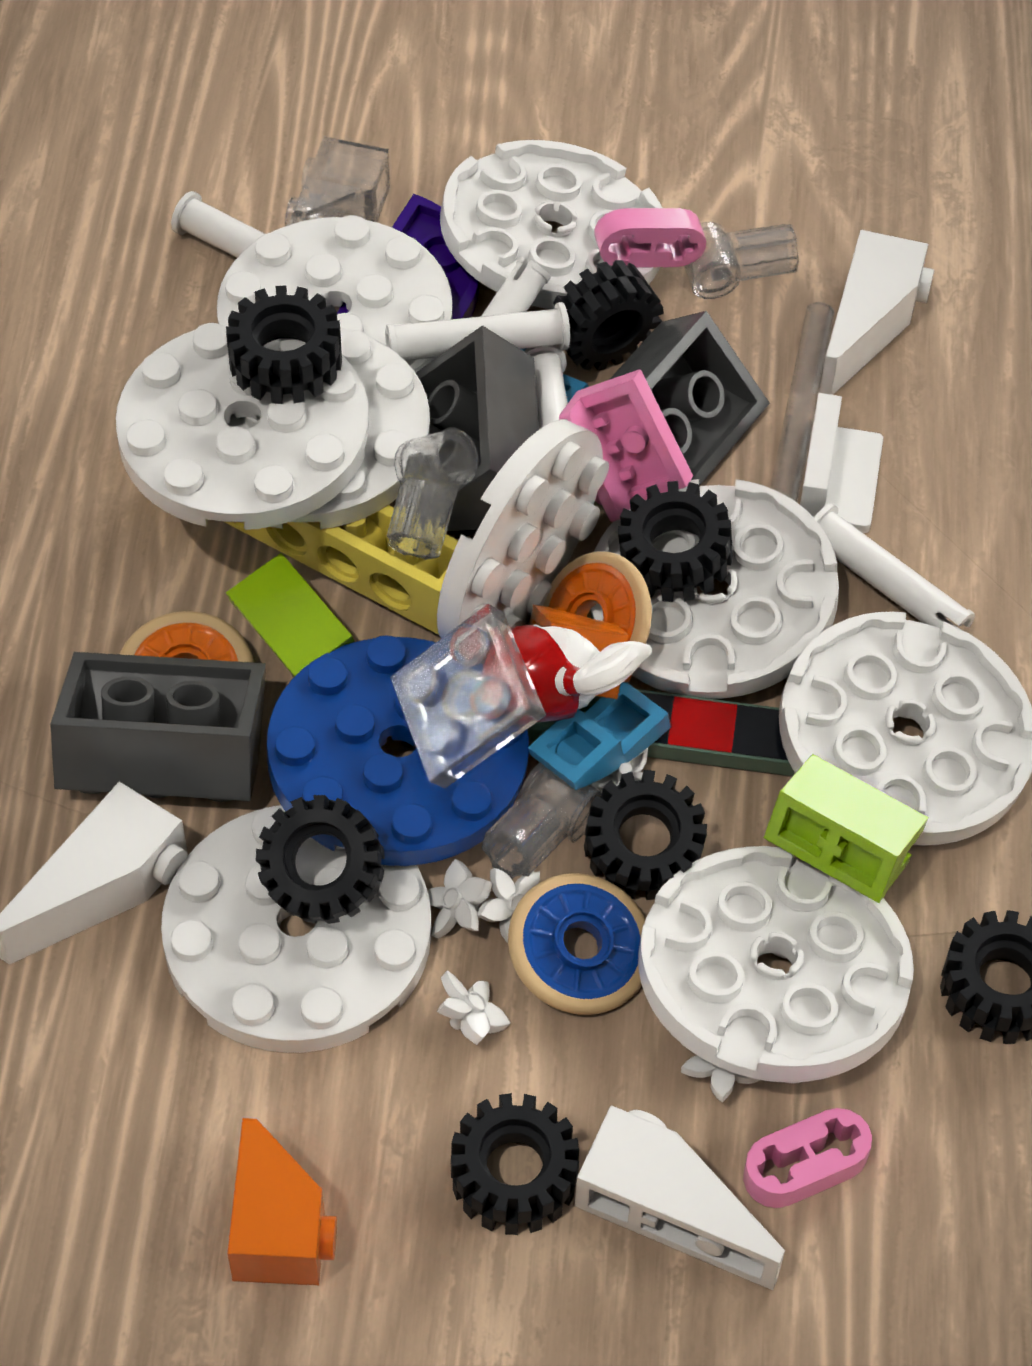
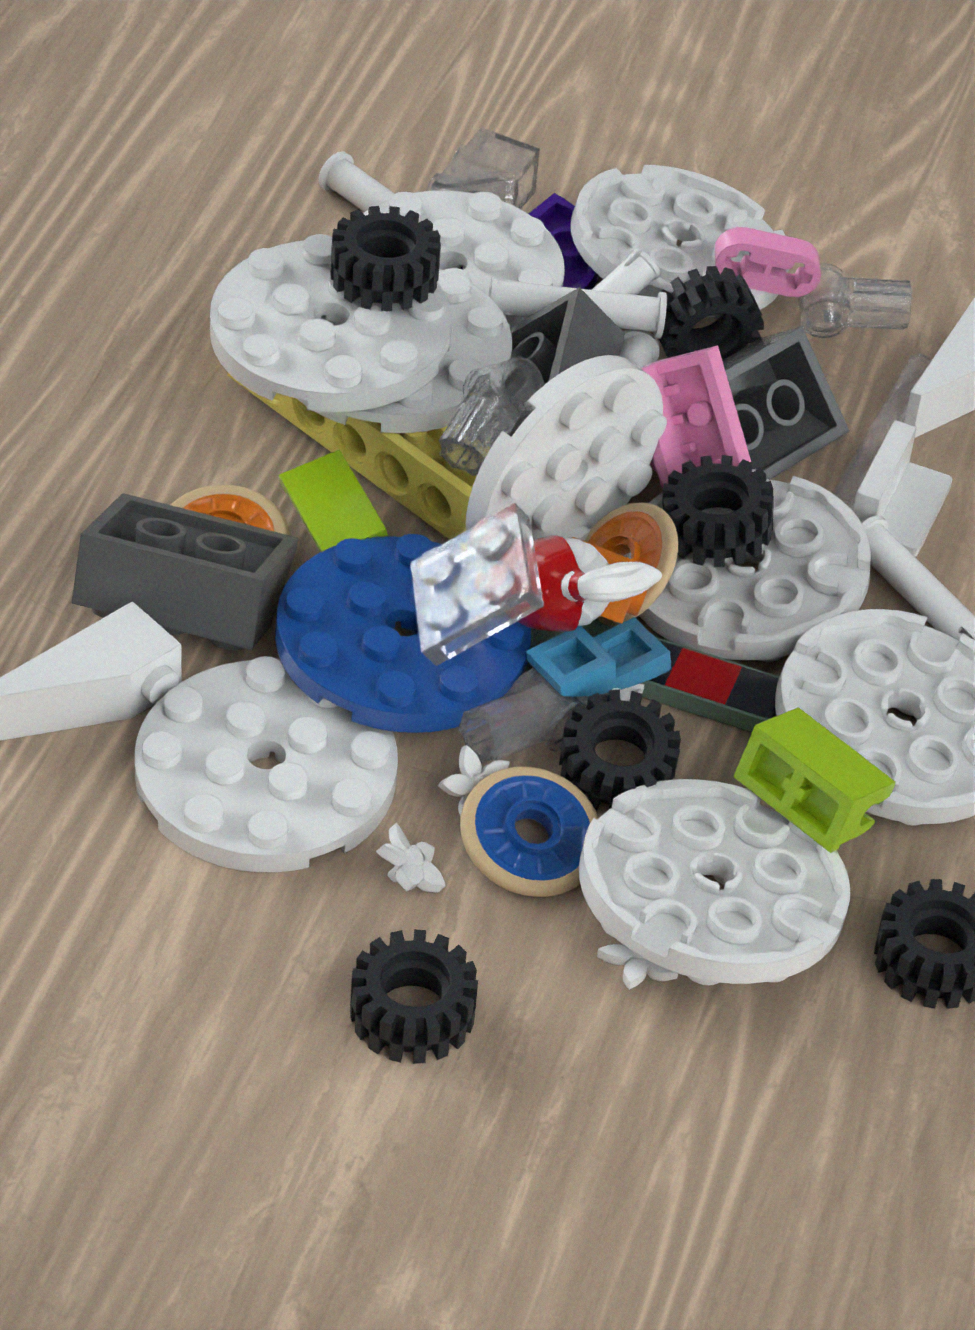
camera: 10 degrees right, 10 degrees down
orange slope [227,1118,337,1286] -> none
black tyre [256,795,385,924] -> none
white plant [427,859,493,939] -> none
white slope [575,1105,785,1290] -> none
bright pink beam [743,1108,872,1208] -> none

